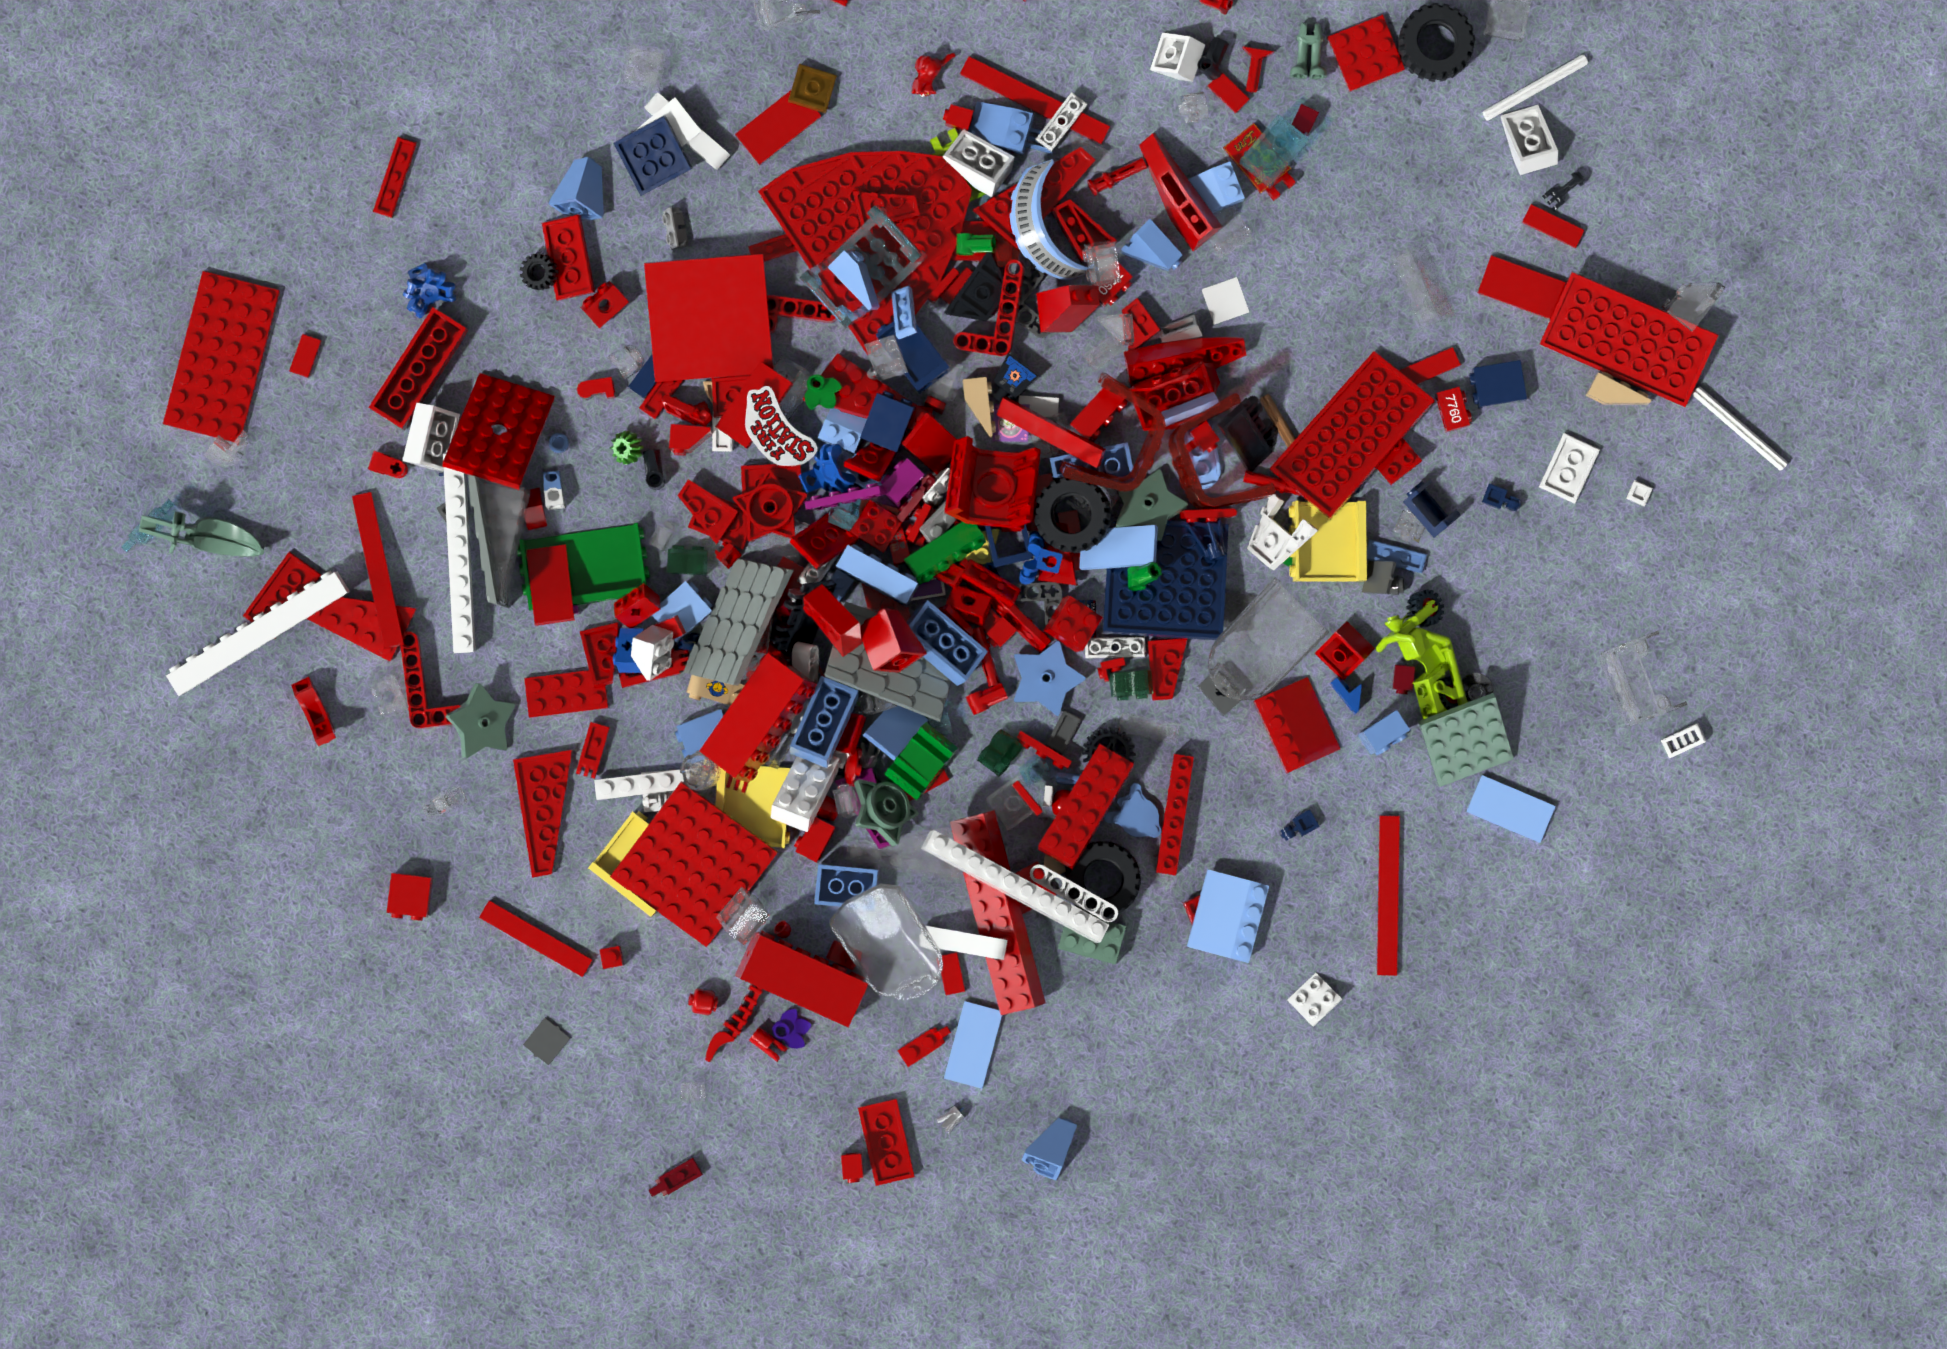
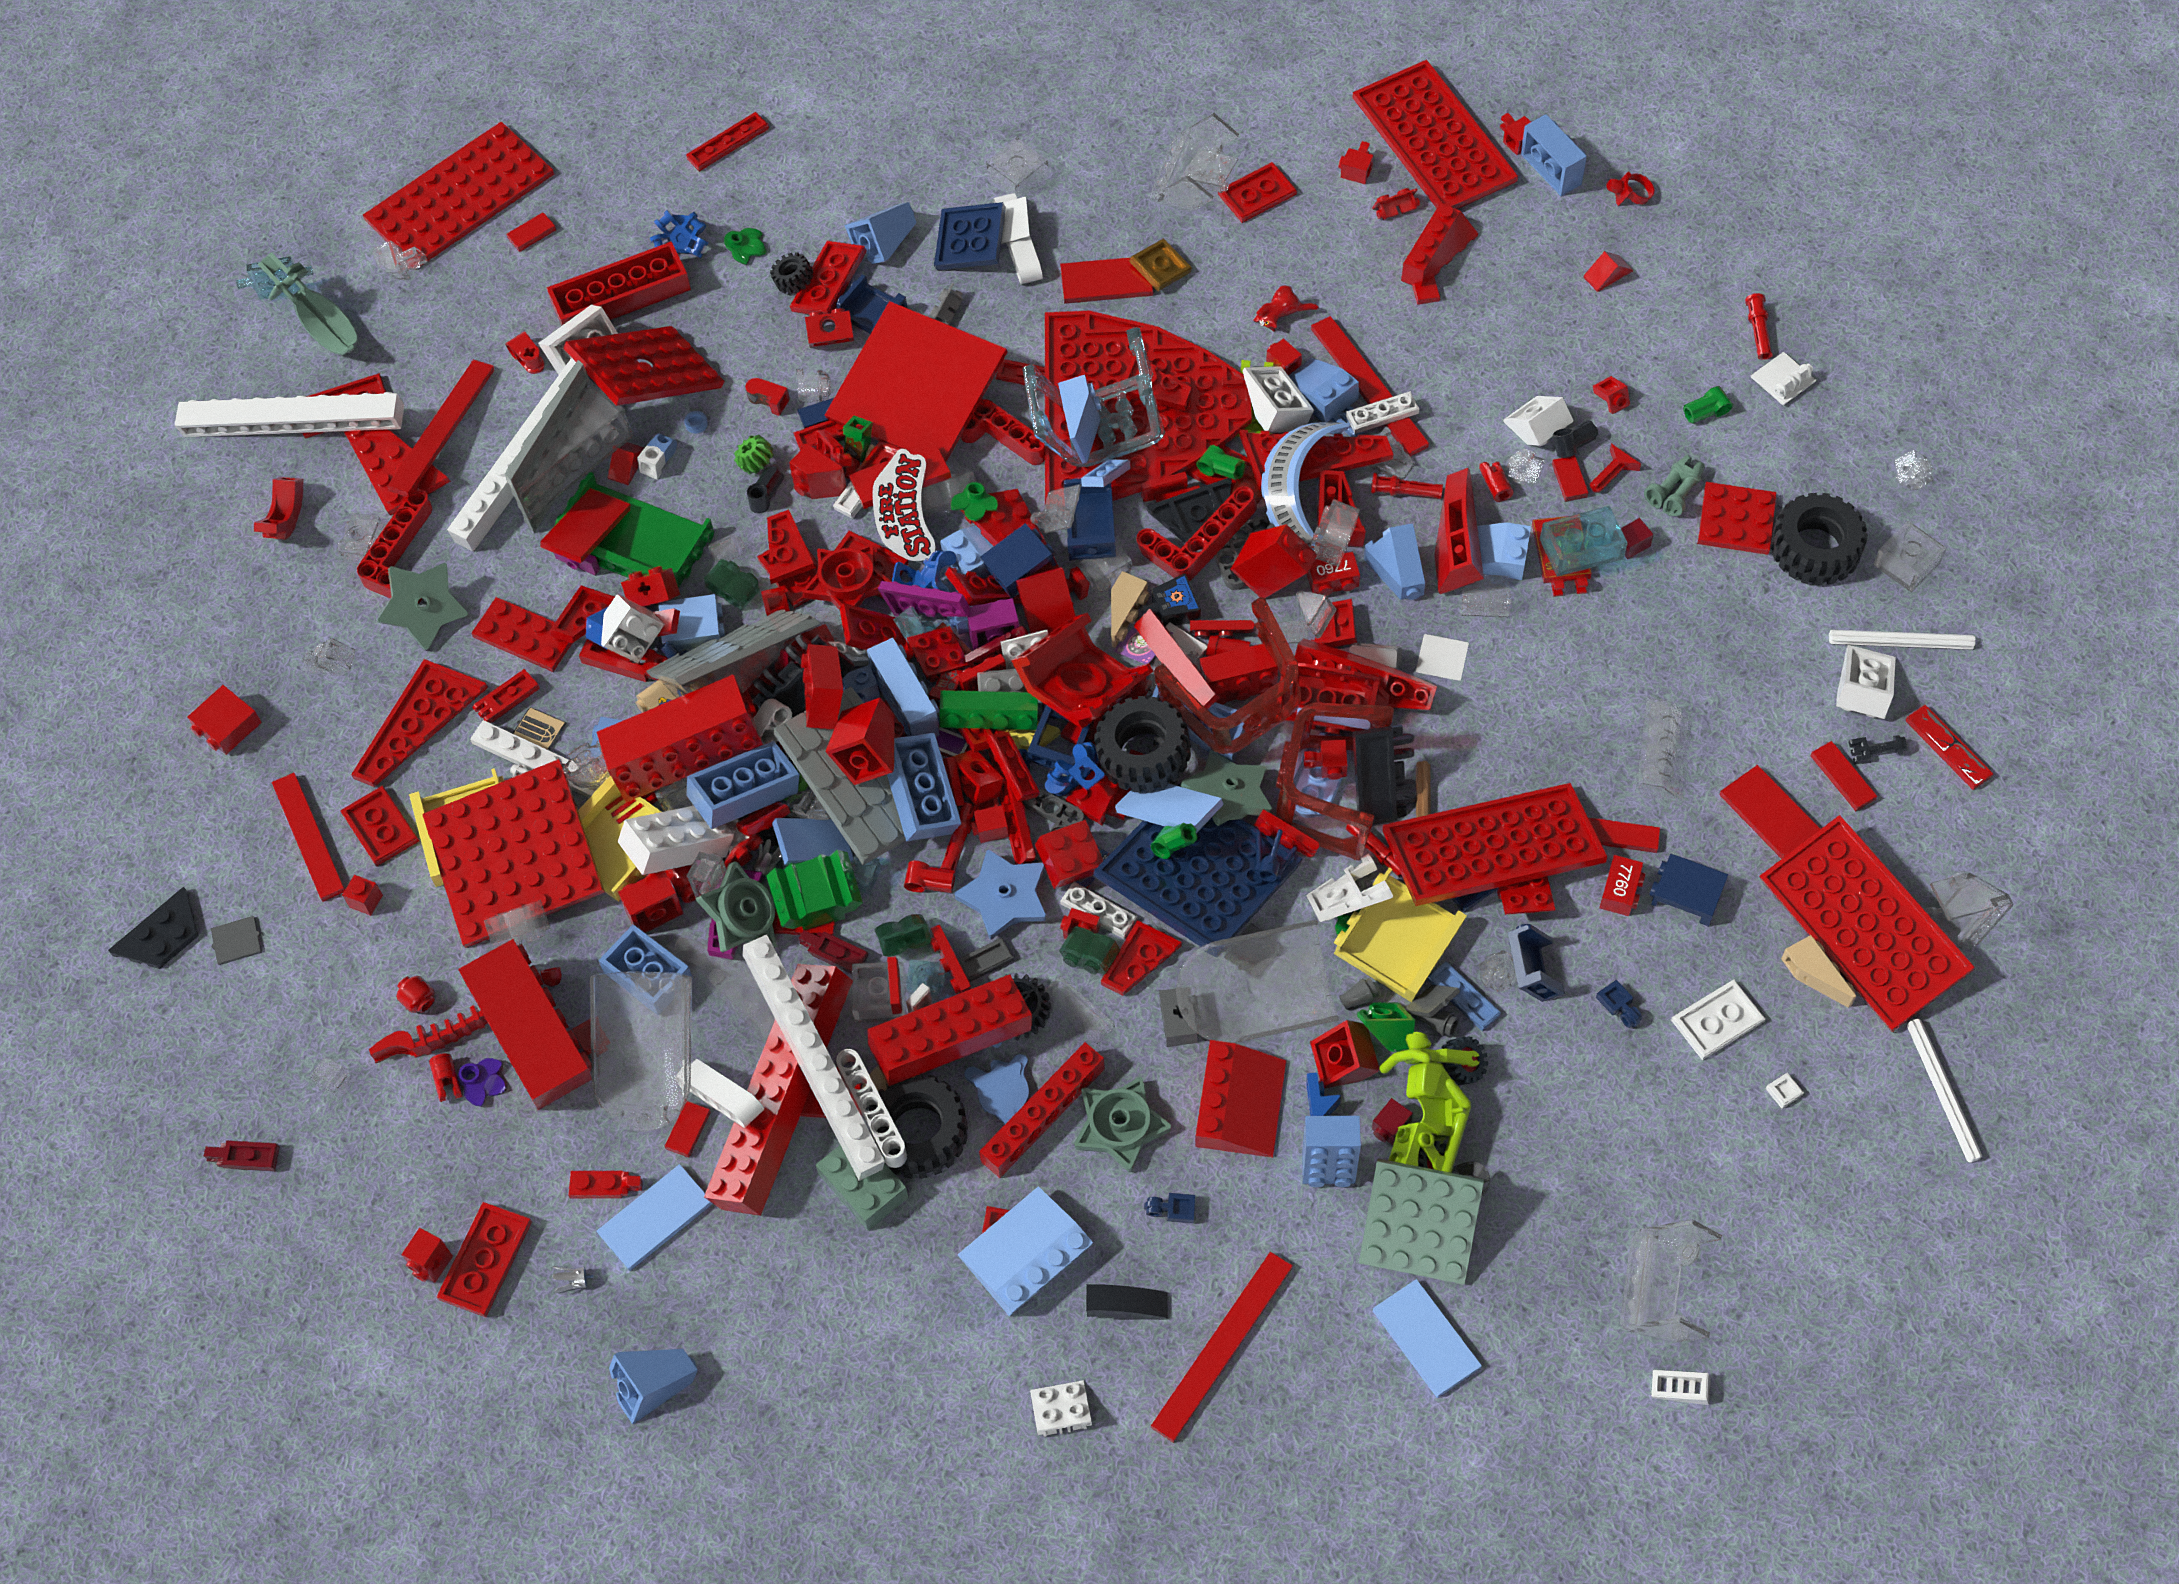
camera: 35 degrees right, 25 degrees down
none -> black wing [108,887,199,969]
none -> red tile [340,785,419,867]
none -> piece [512,707,566,750]
none -> green plate [724,228,766,265]
none -> dark red hinge [799,930,869,977]
none -> dark blue panel [837,274,908,334]
none -> green leg [843,416,872,462]
none -> sand green plate [1074,1077,1171,1172]
none -> black slope [1086,1284,1168,1320]
none -> red hinge [1190,620,1255,637]
none -> red piece [1206,635,1251,656]
none -> dark grey cone [1339,978,1379,1010]
none -> green slope [1357,1002,1415,1052]
none -> red hinge [1479,461,1514,502]
none -> red tile [1905,705,1993,790]

